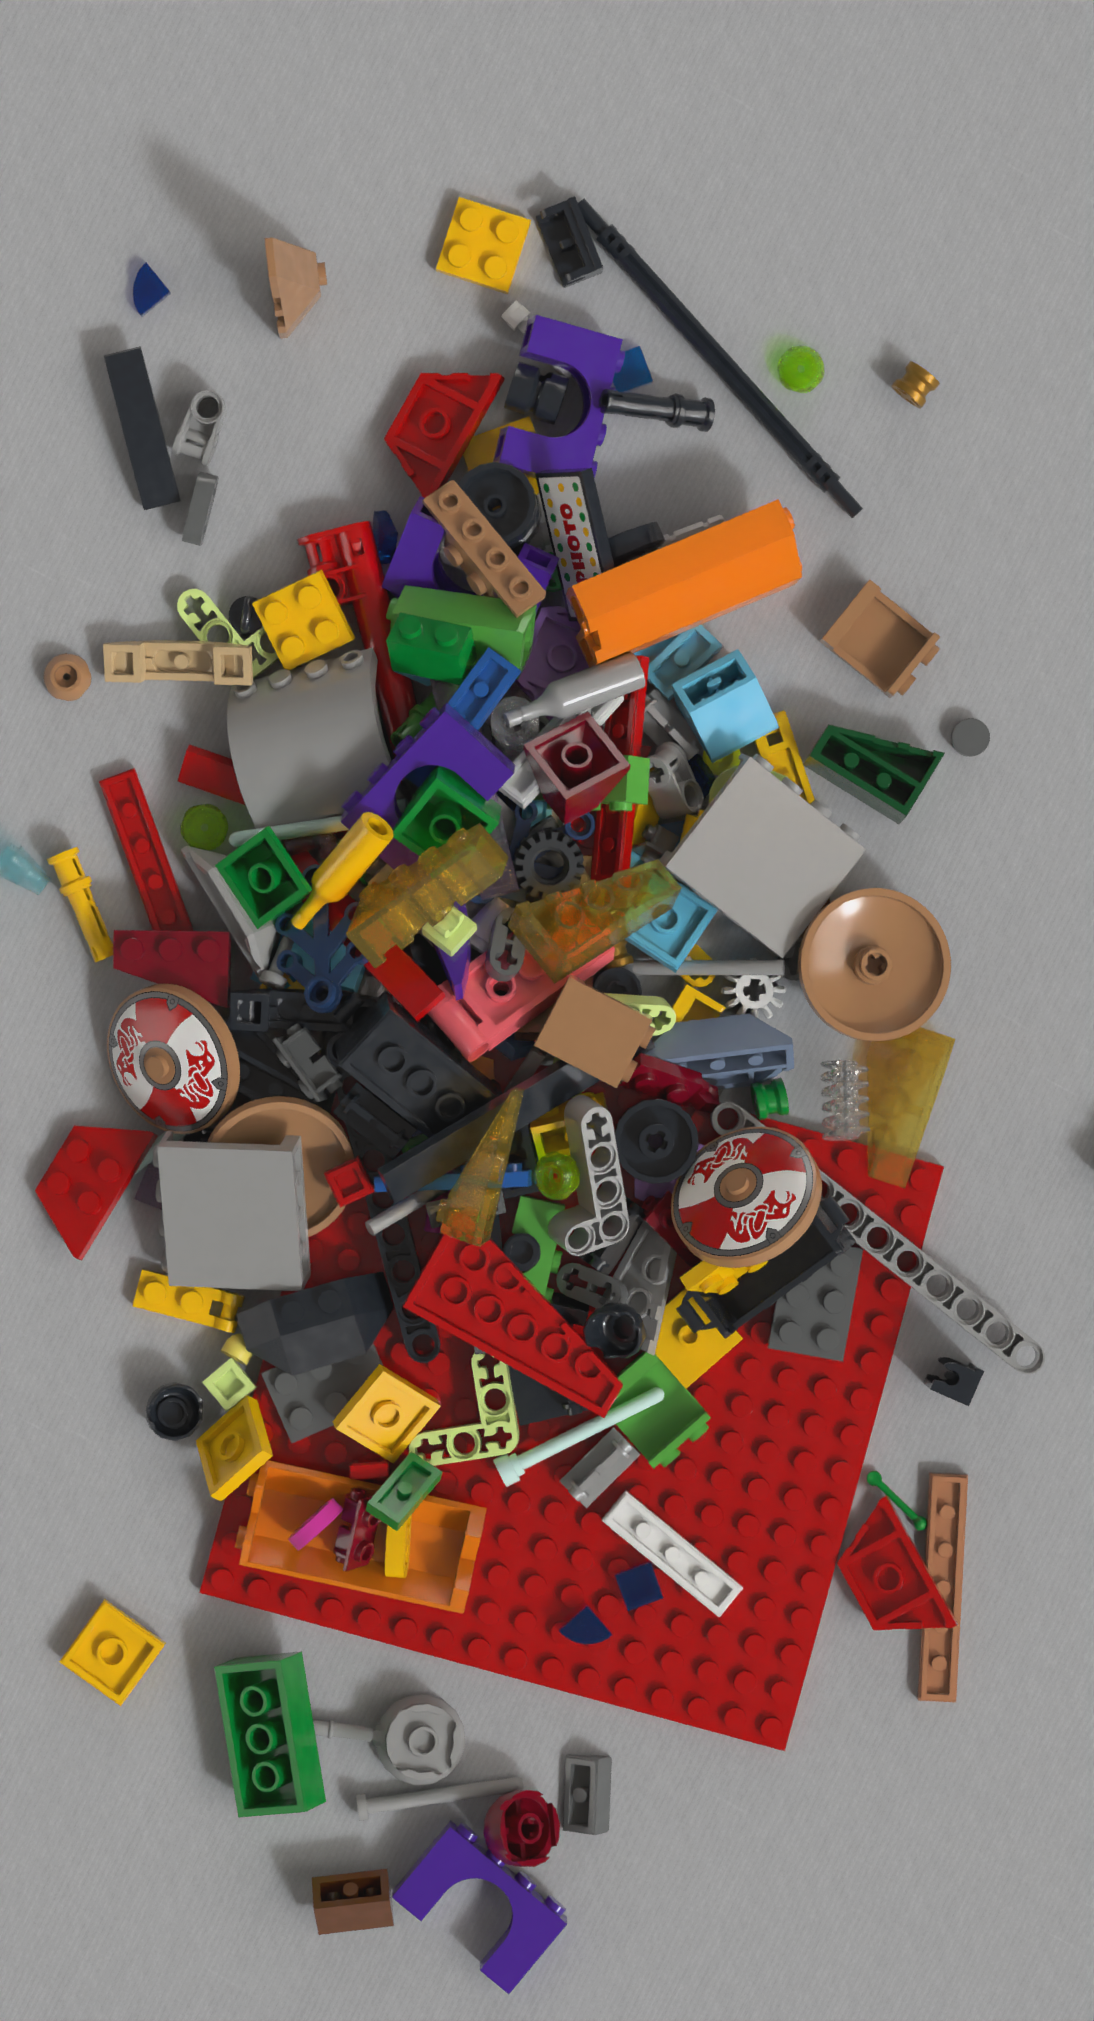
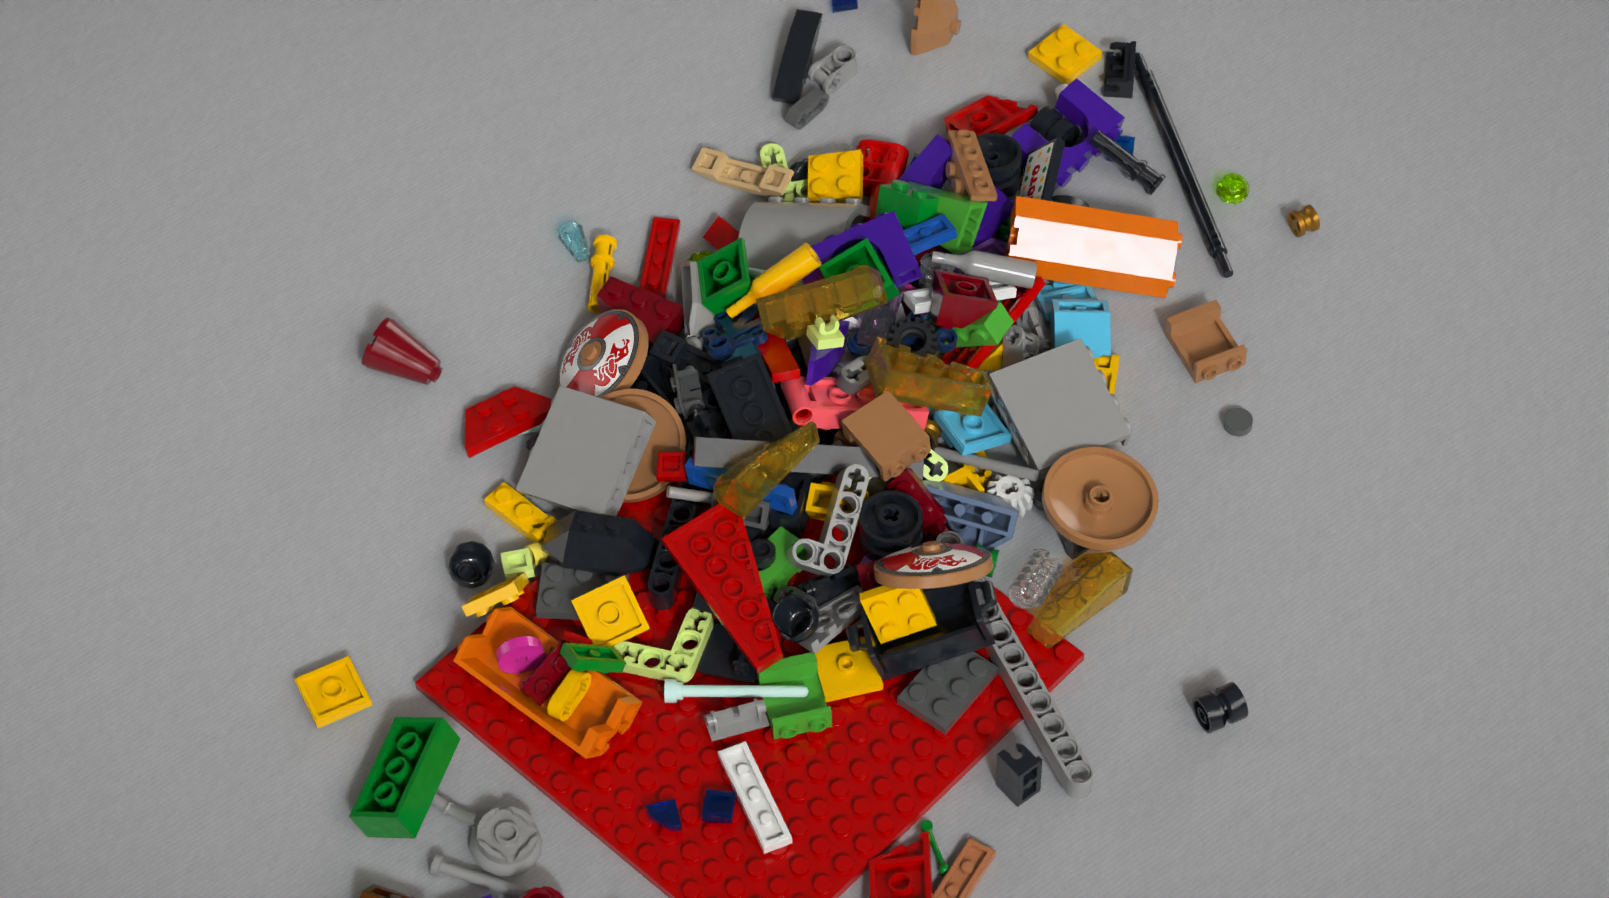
camera: 30 degrees right, 35 degrees down
medium nougat plate [43,653,92,701] -> none
clear neon green plate [534,1151,580,1200] -> none
dark green wedge [803,724,945,824] -> none

